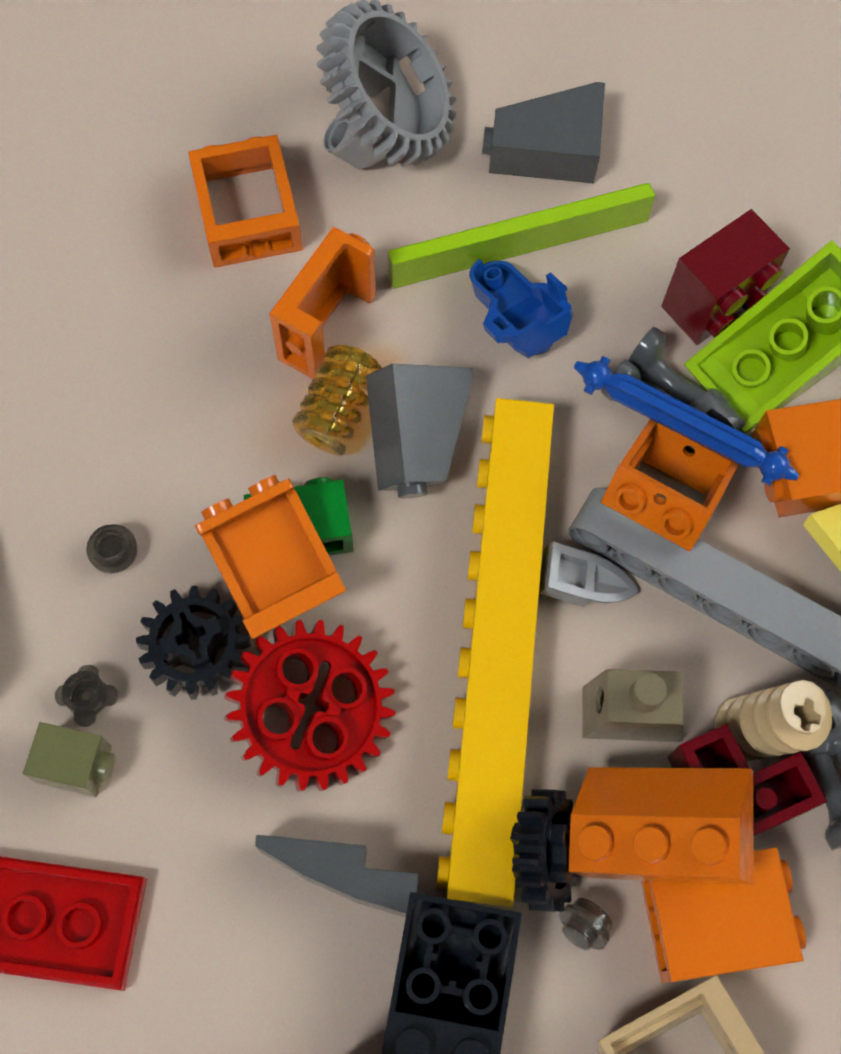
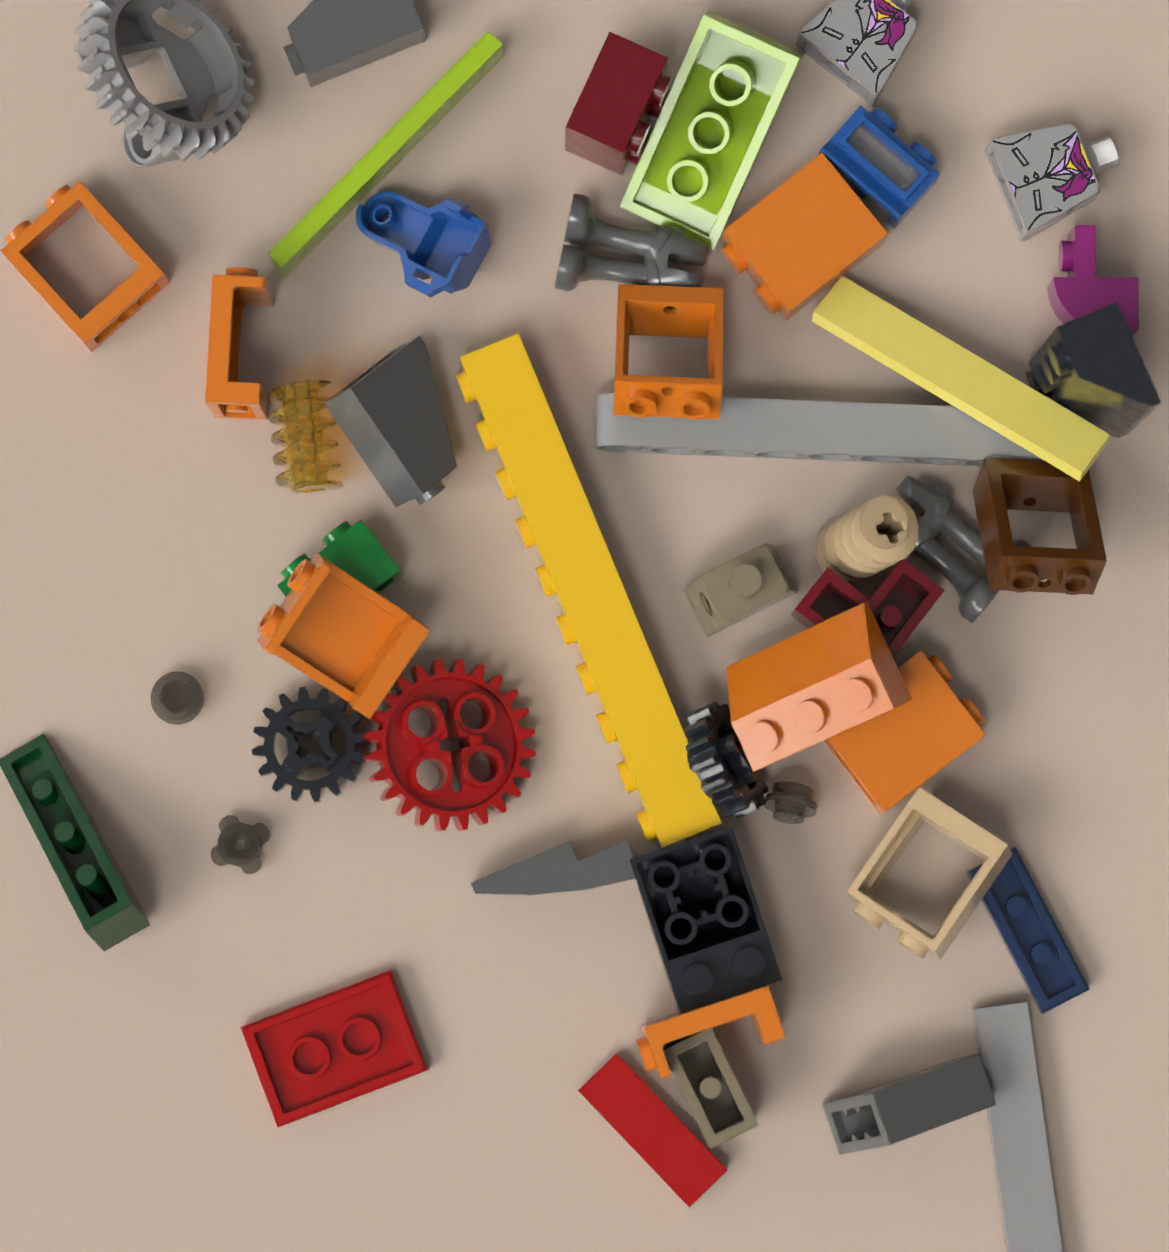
camera: 30 degrees left, 15 degrees up
olive brick [23,722,115,797] -> none
light grey plate [539,541,639,607] -> none
blue wheel [574,356,799,486] -> none

